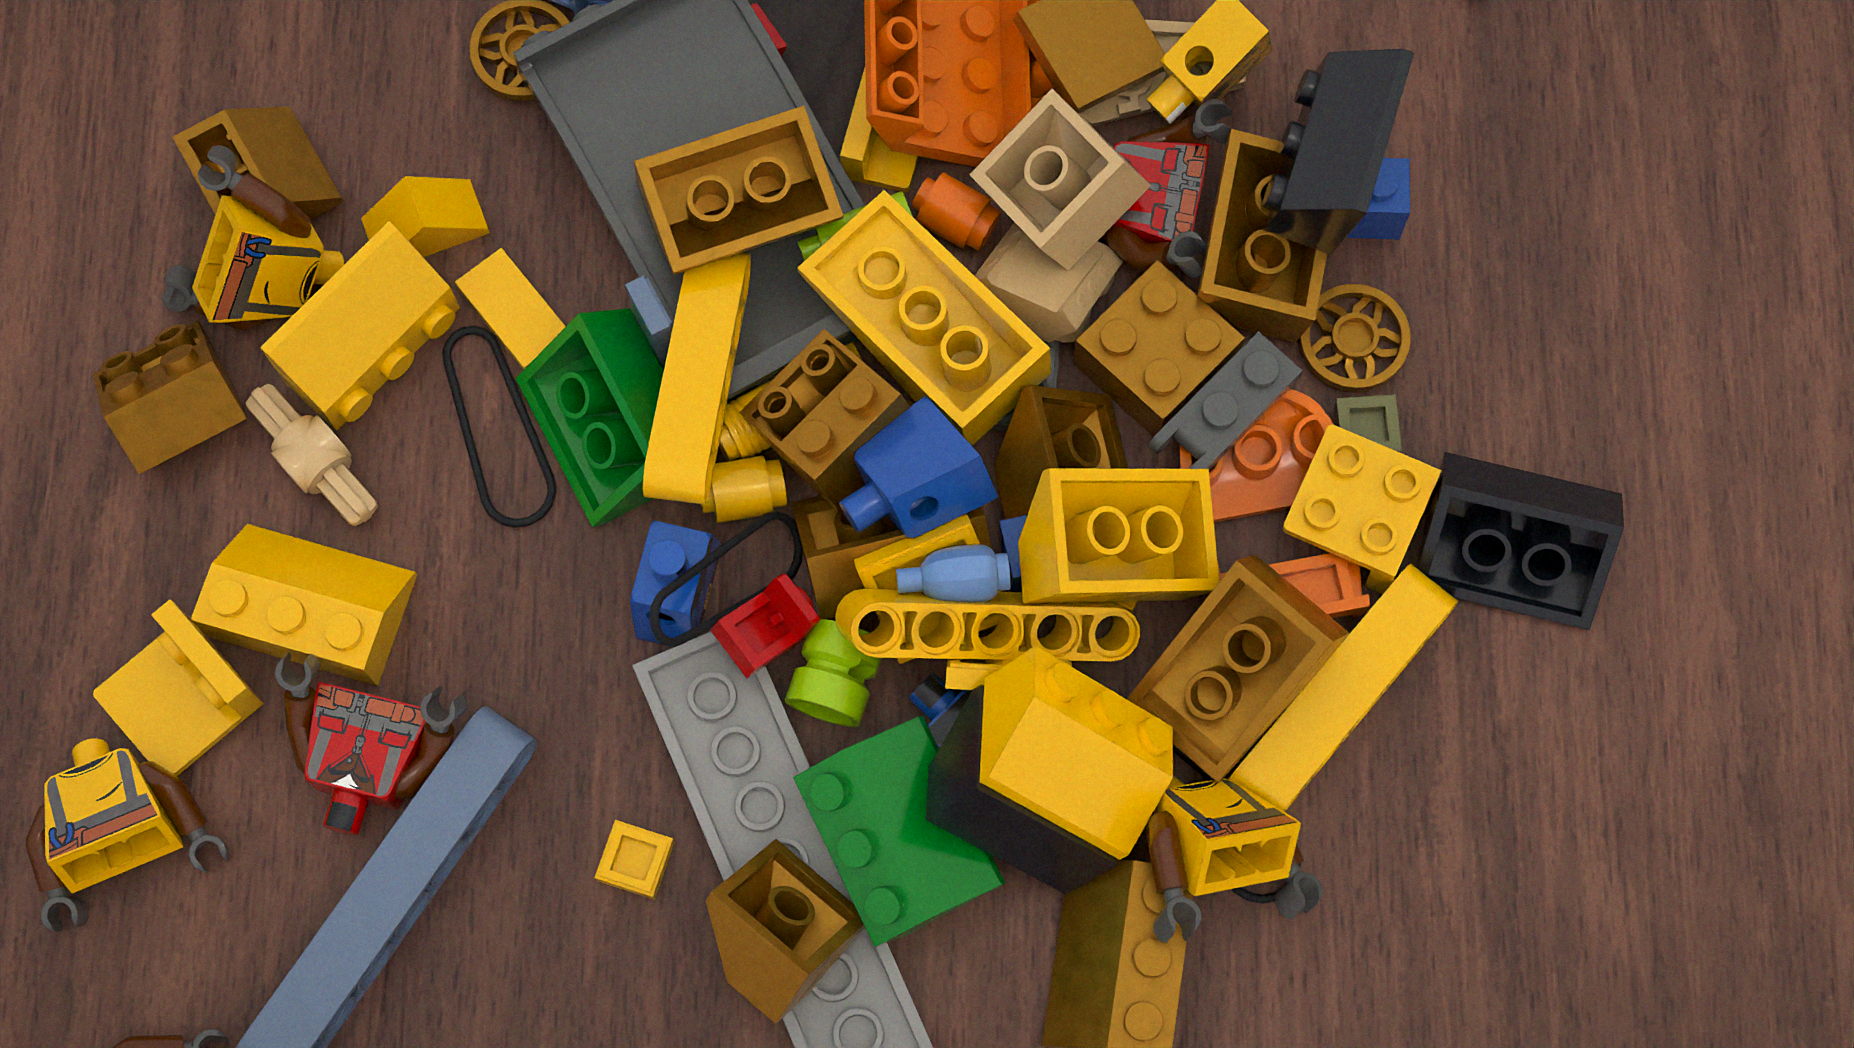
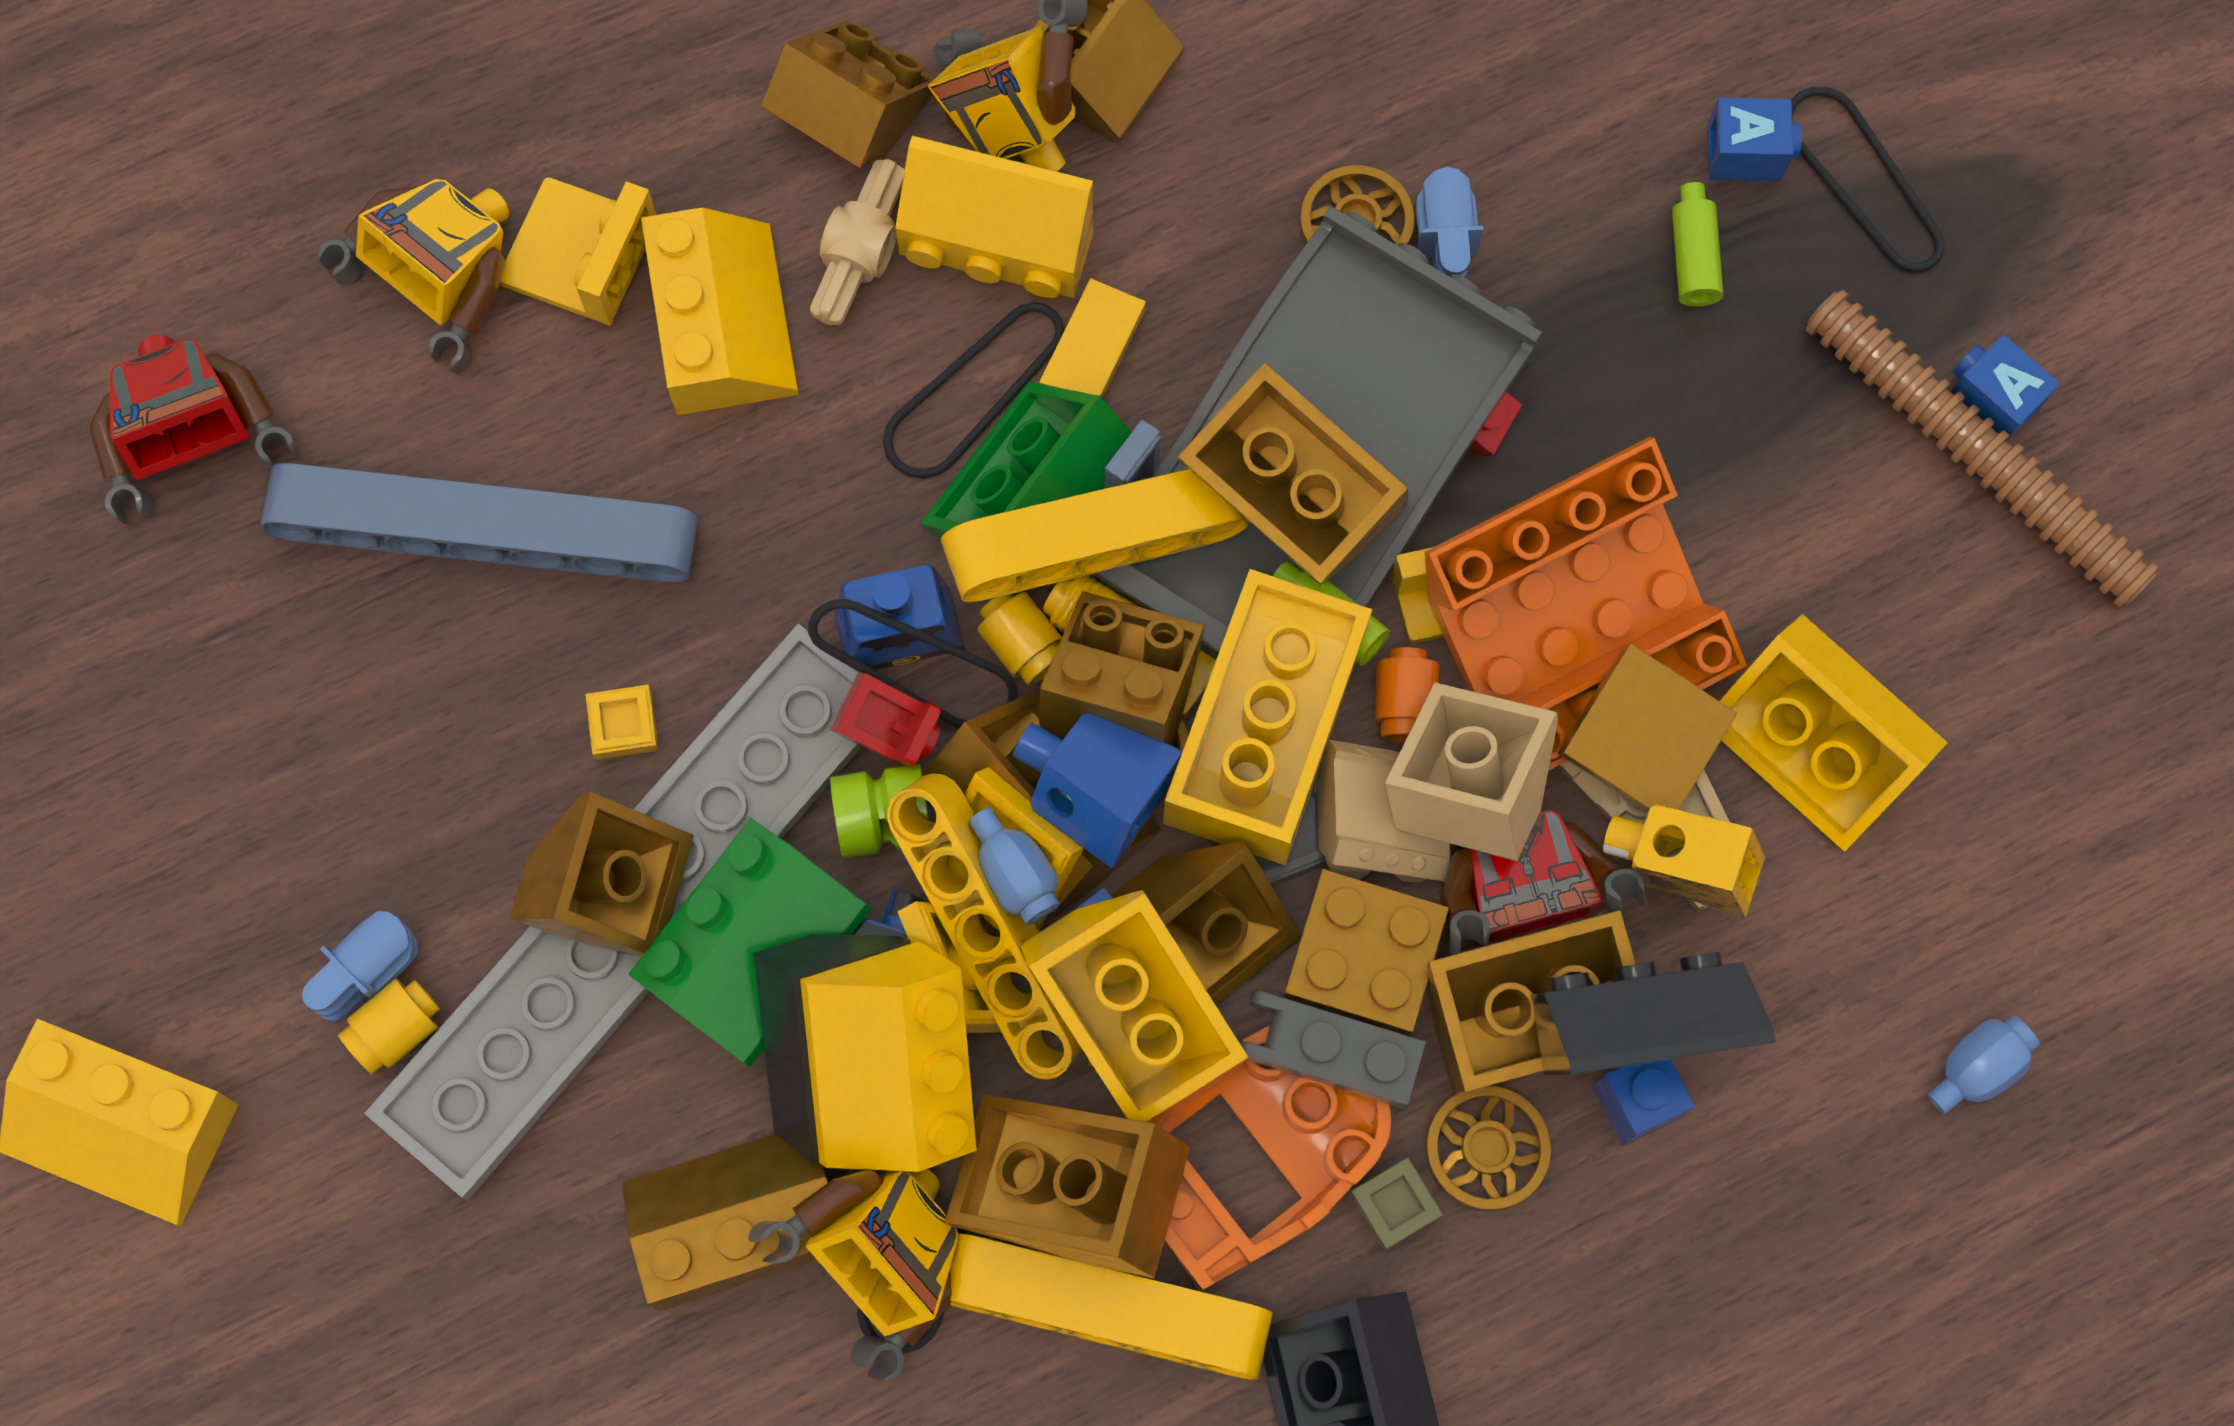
camera: 60 degrees right, 0 degrees up
torso [275,652,468,836] -> none
yellow slope [361,176,490,257] -> none
yellow bracket [1283,425,1442,594] -> none

